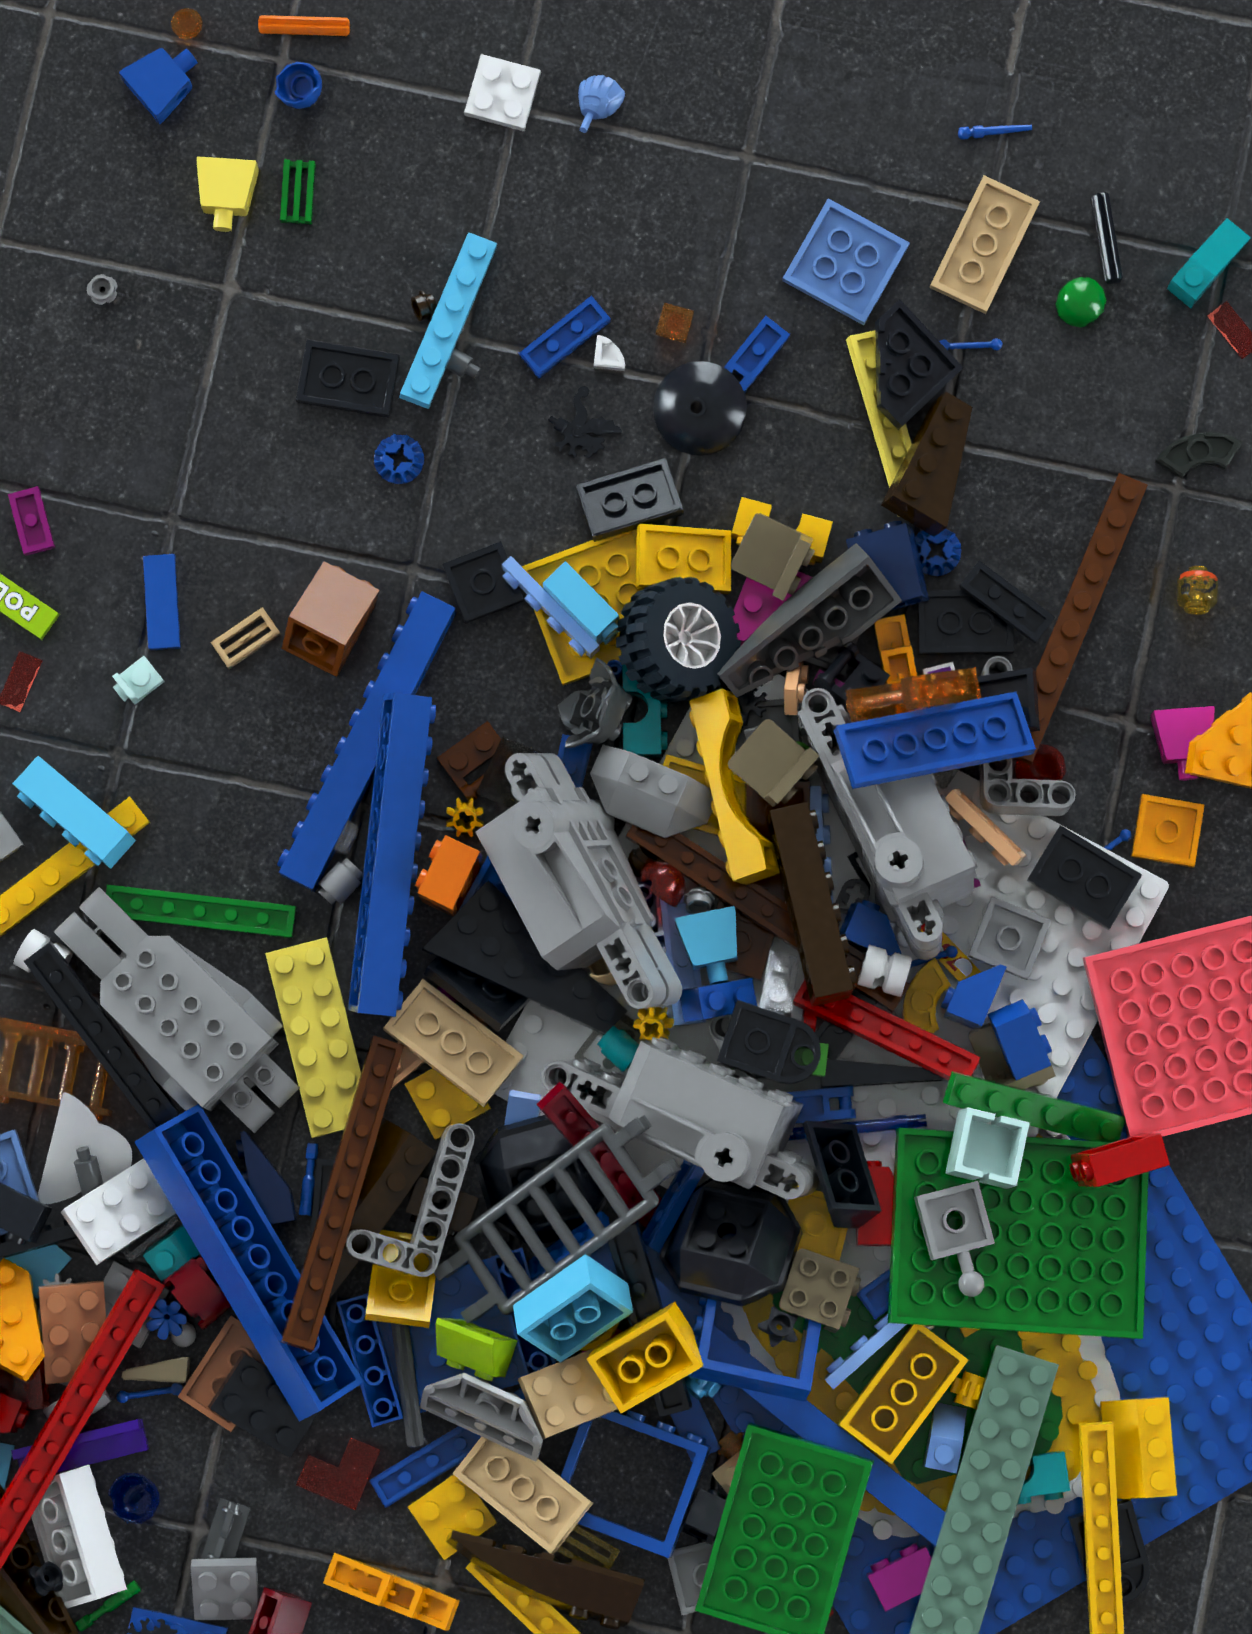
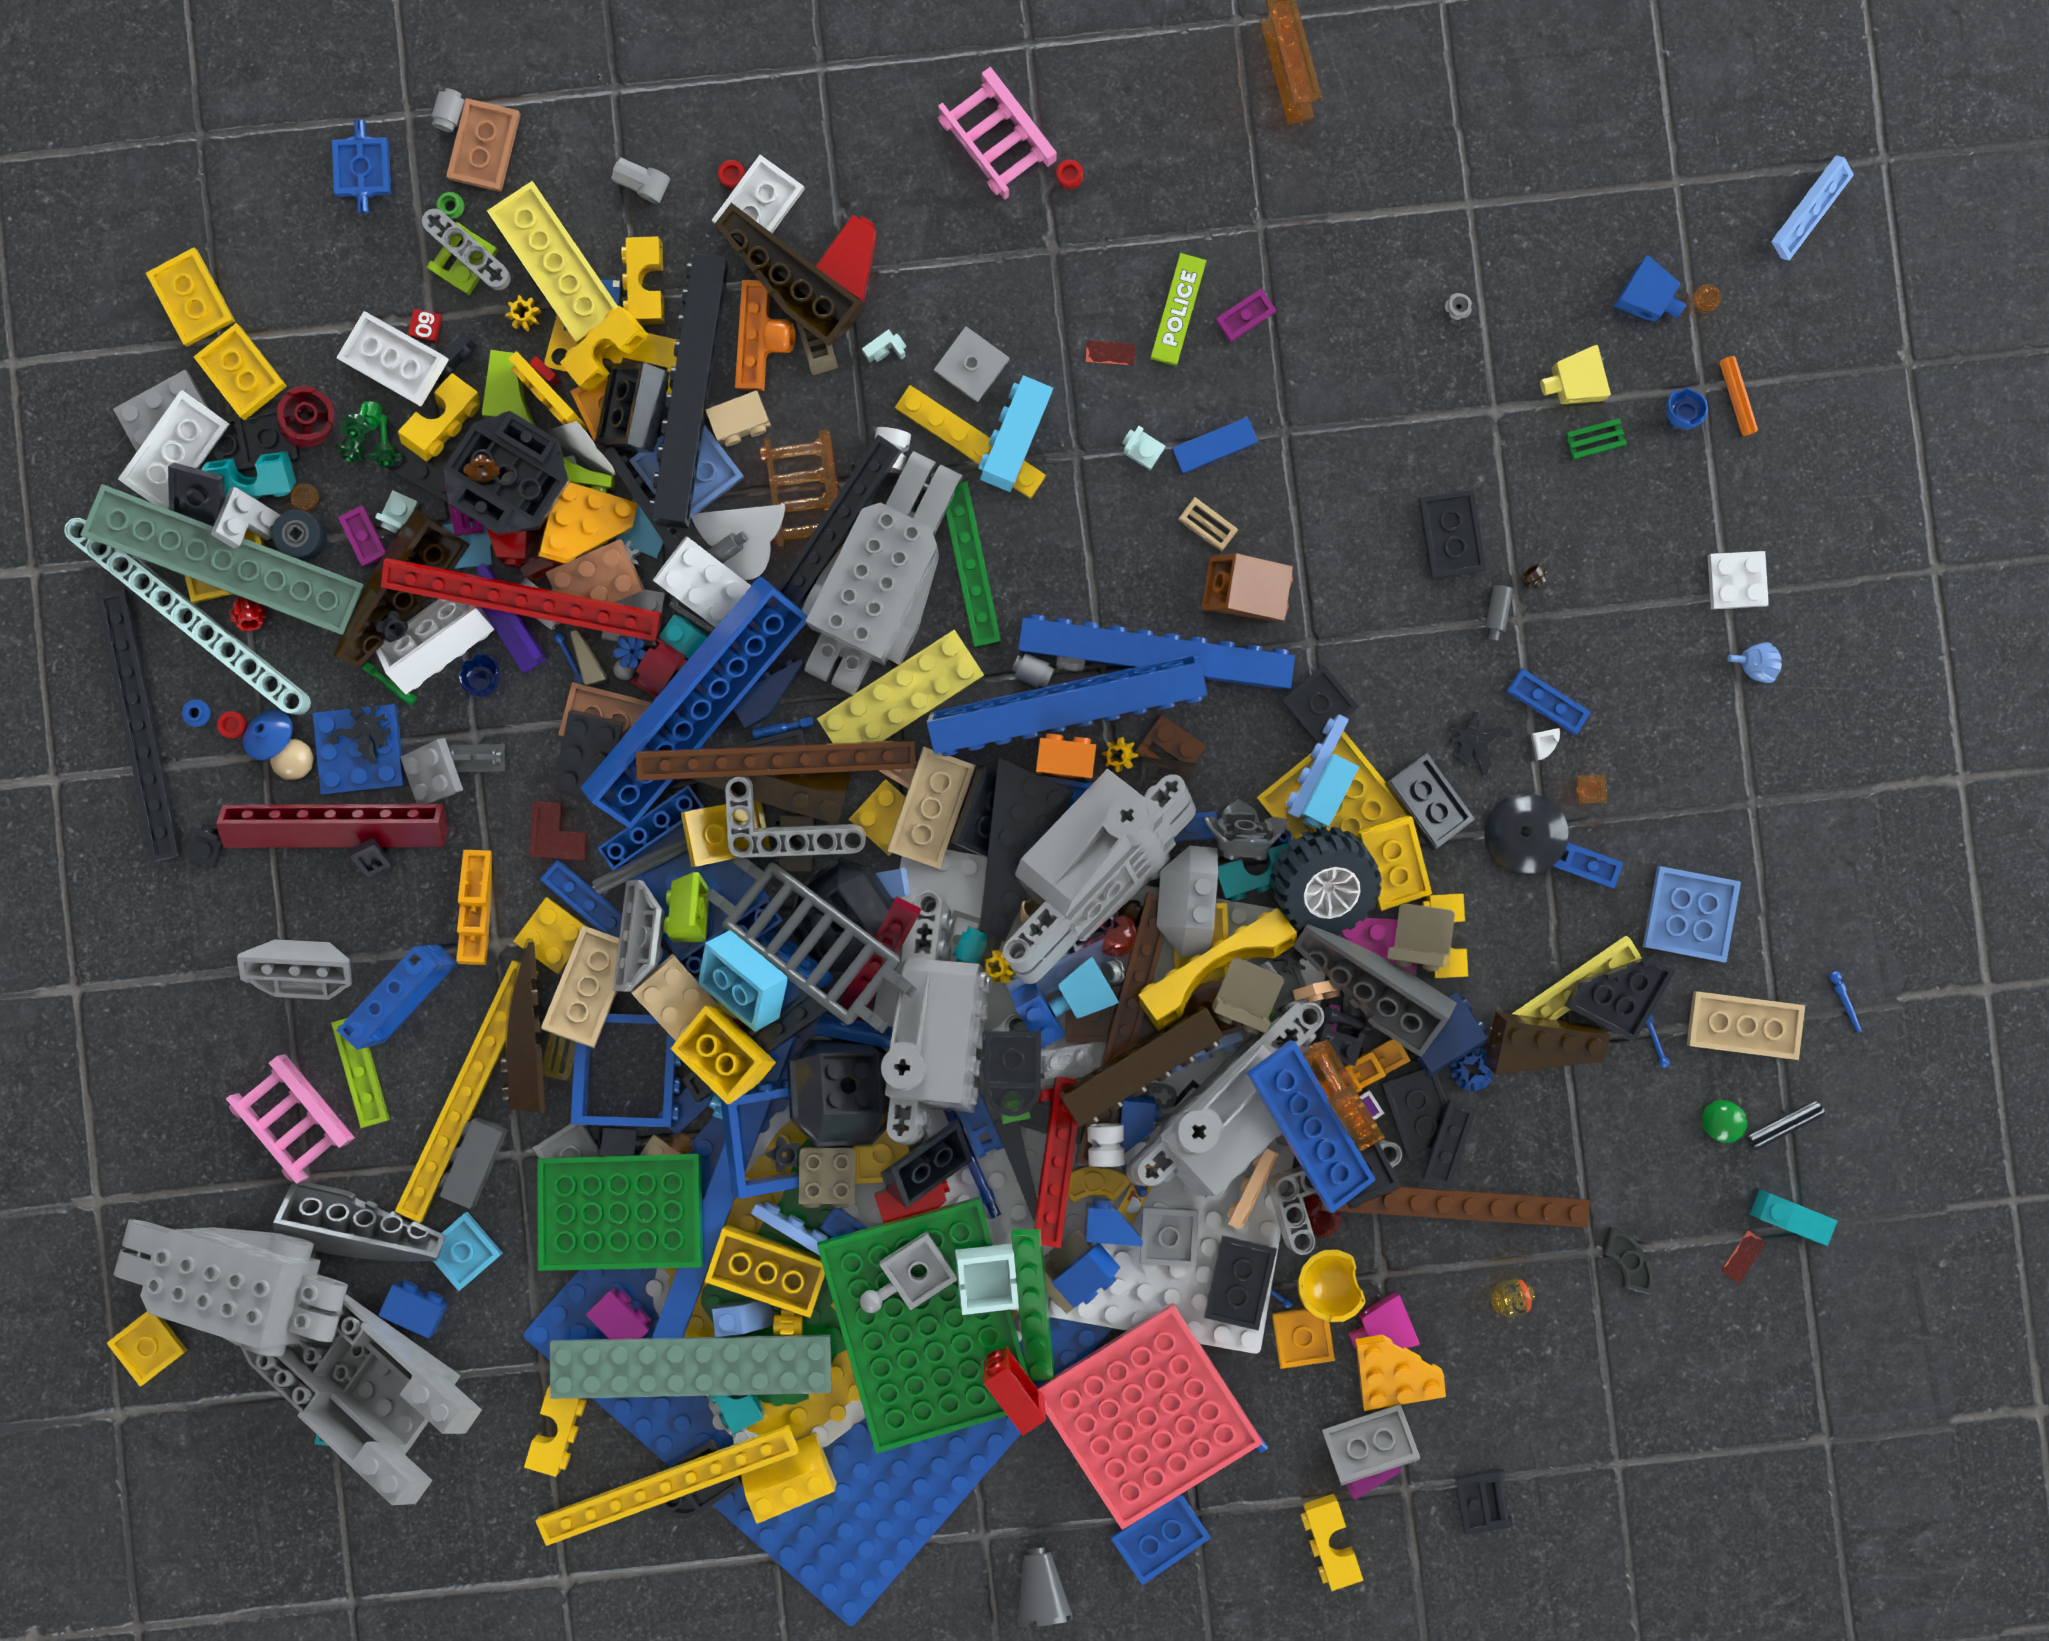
camera: 65 degrees right, 5 degrees up
blue gear [374,434,424,484] -> none
medium azure plate [399,232,497,409] -> none
none -> yellow cylinder [1297,1250,1365,1322]

